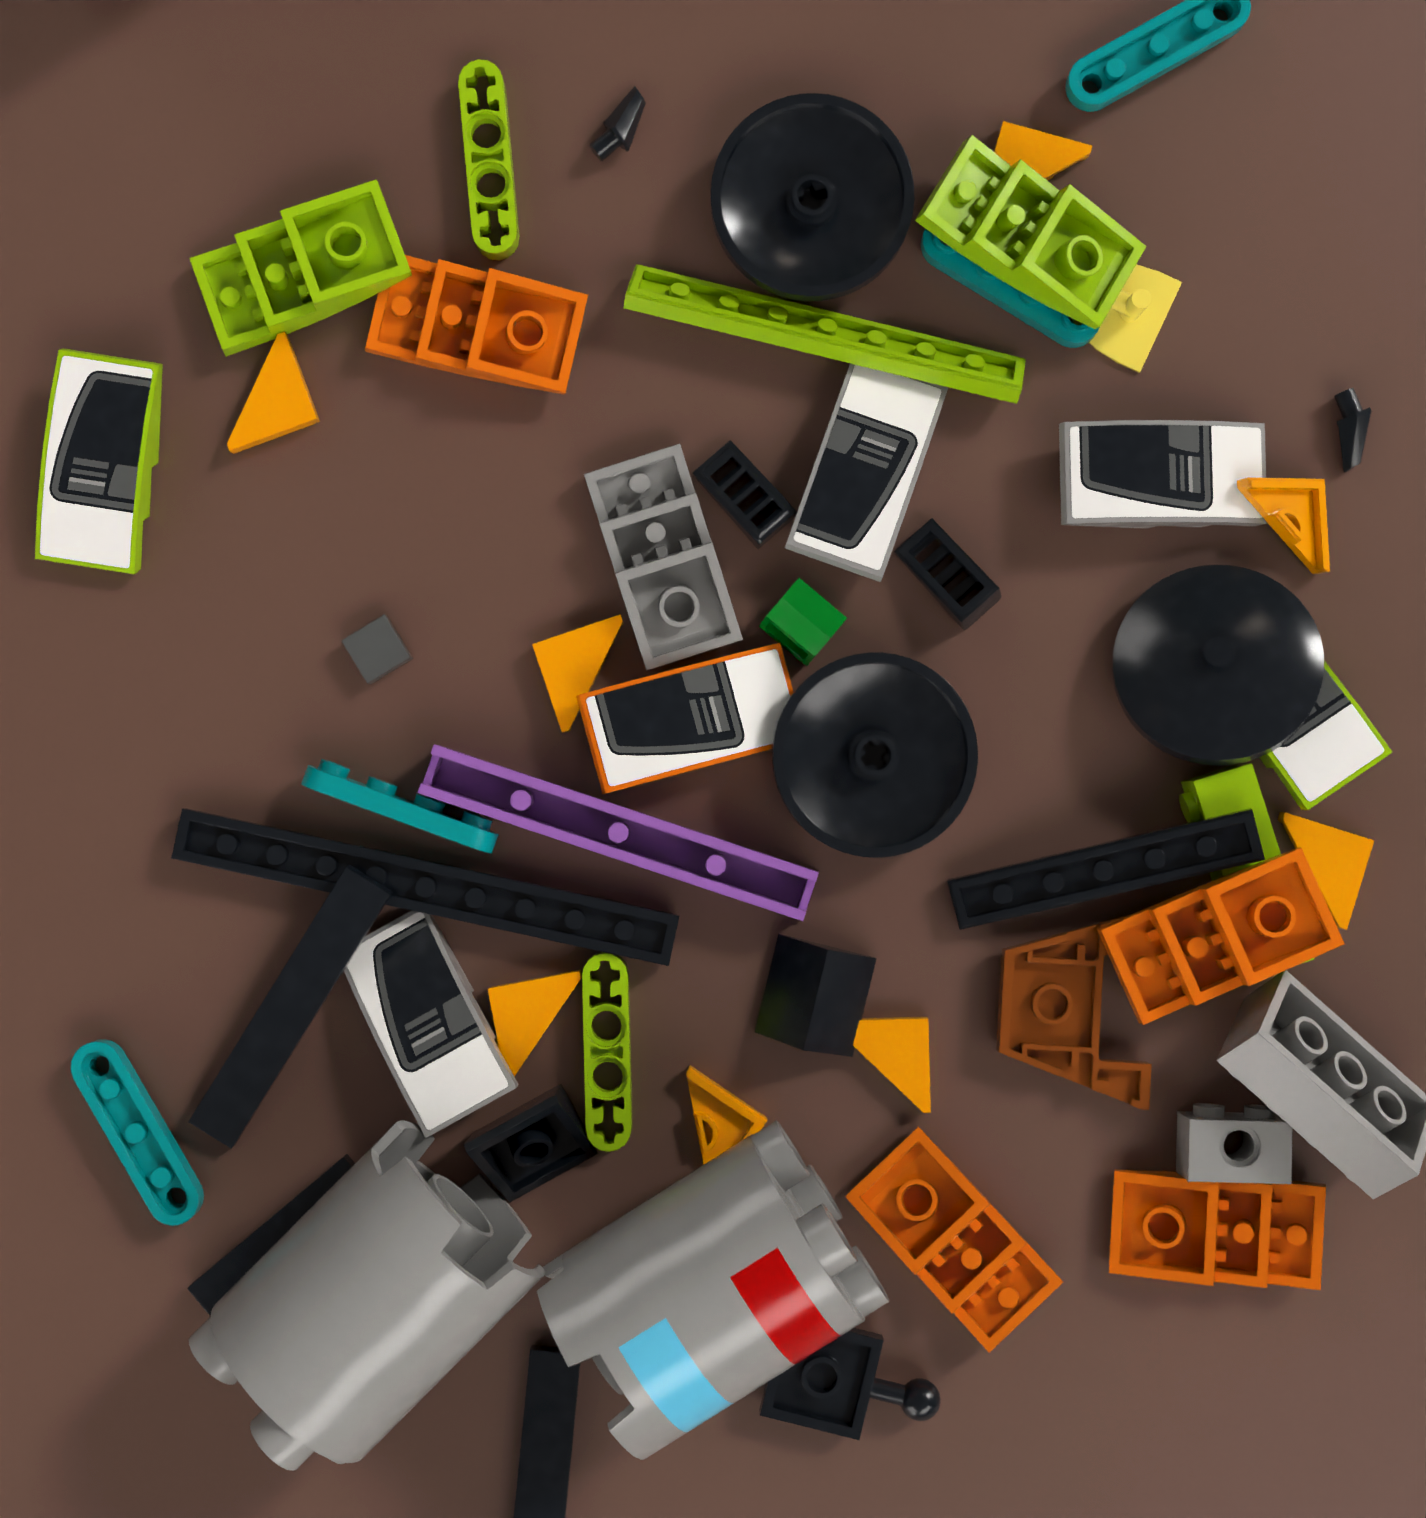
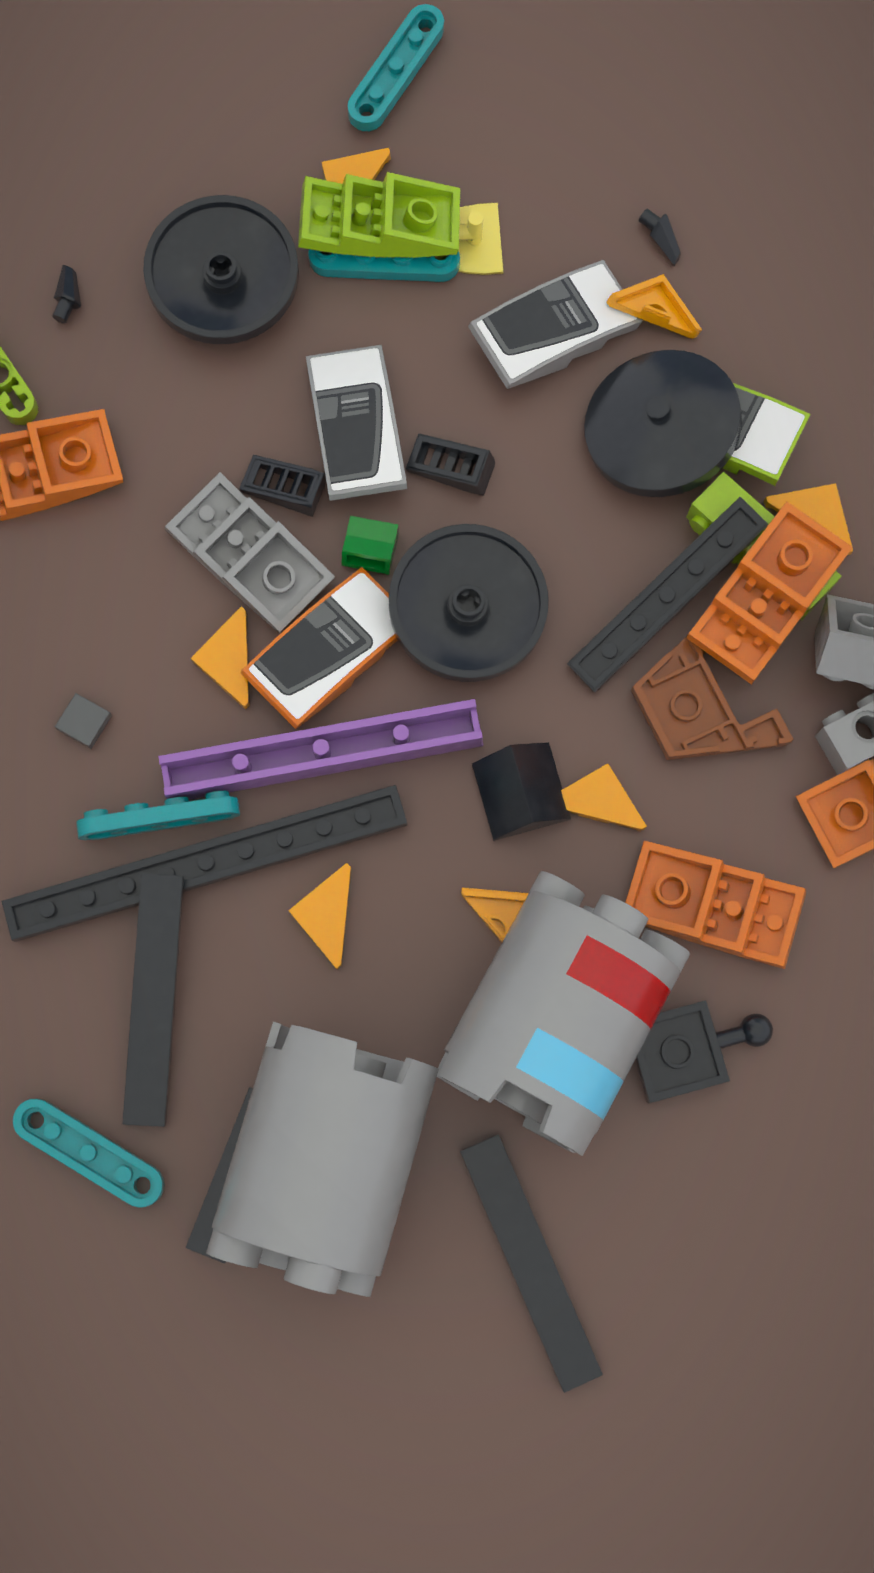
camera: 30 degrees left, 10 degrees down
slope [344,911,519,1138] -> none
black slope [464,1084,598,1202] -> none
lime beam [582,952,633,1152] -> none
lime tile [623,264,1026,404] -> none

